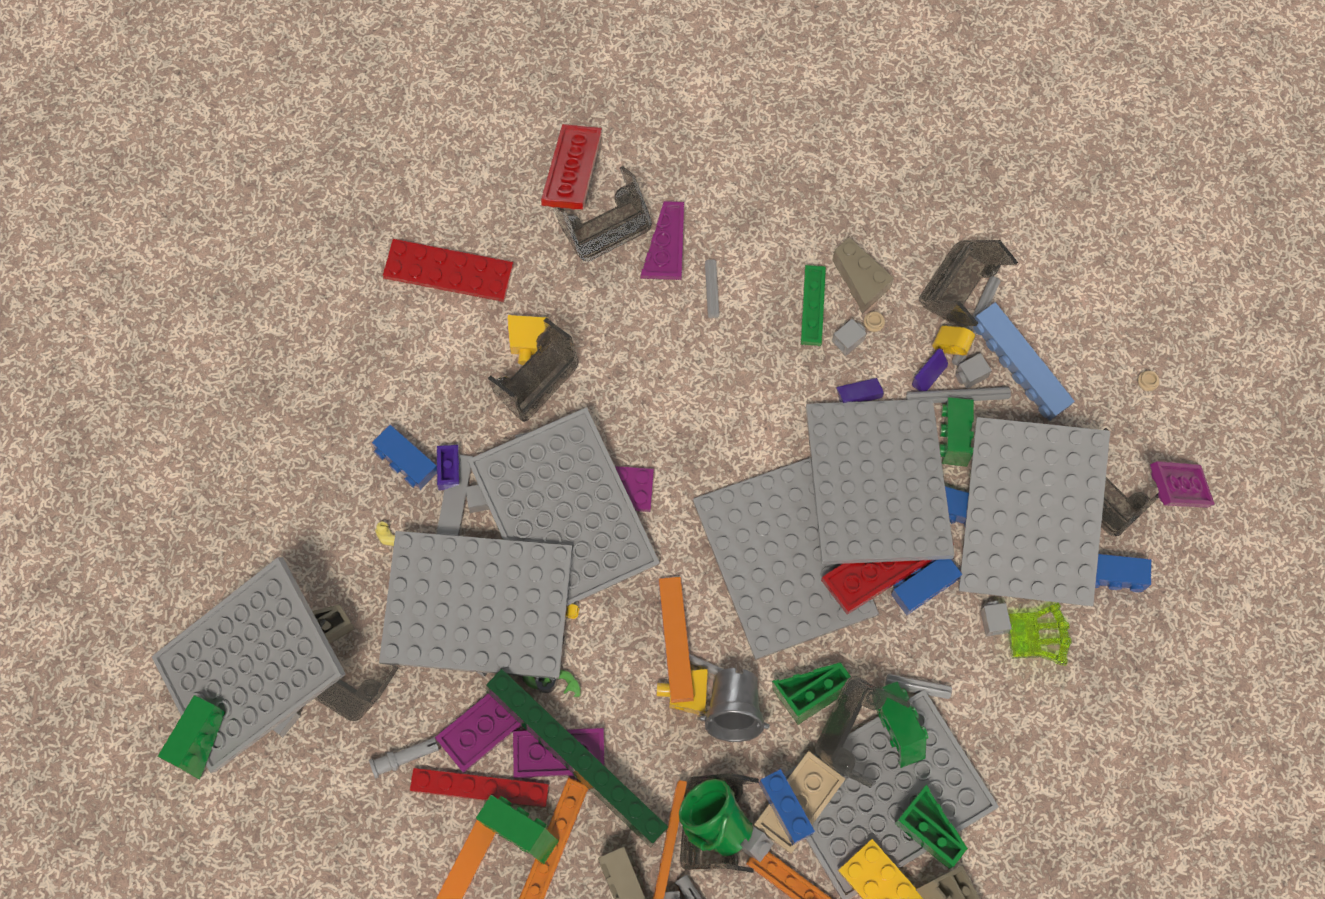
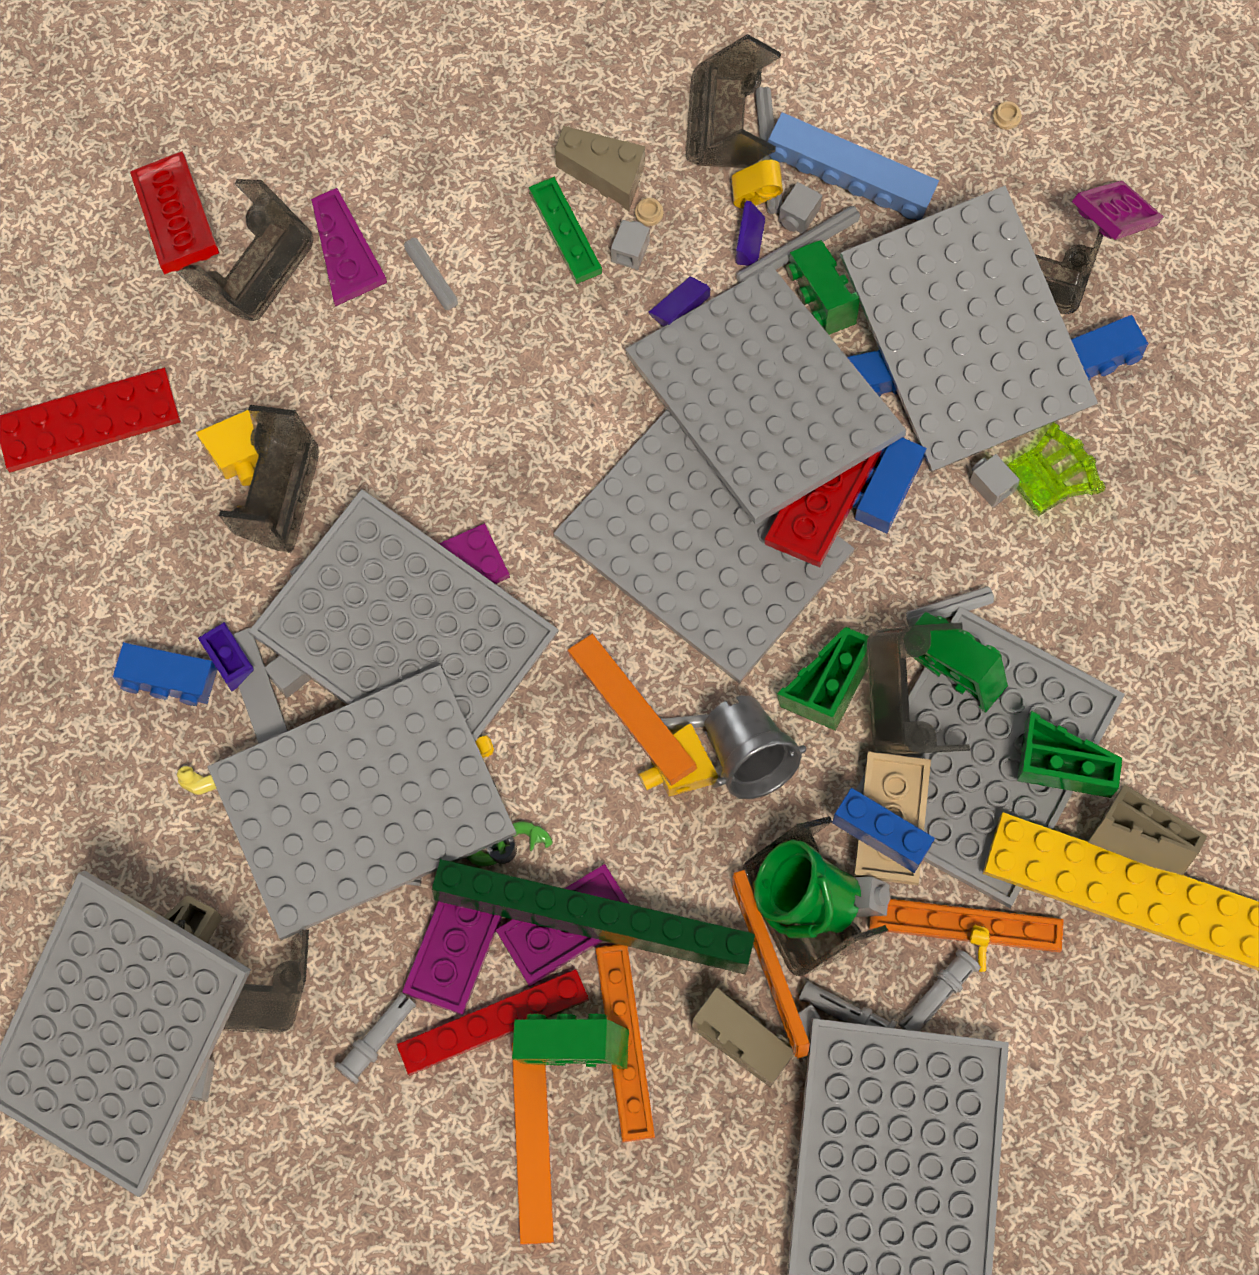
camera: 25 degrees left, 0 degrees up
green wedge [157,695,225,780] -> none

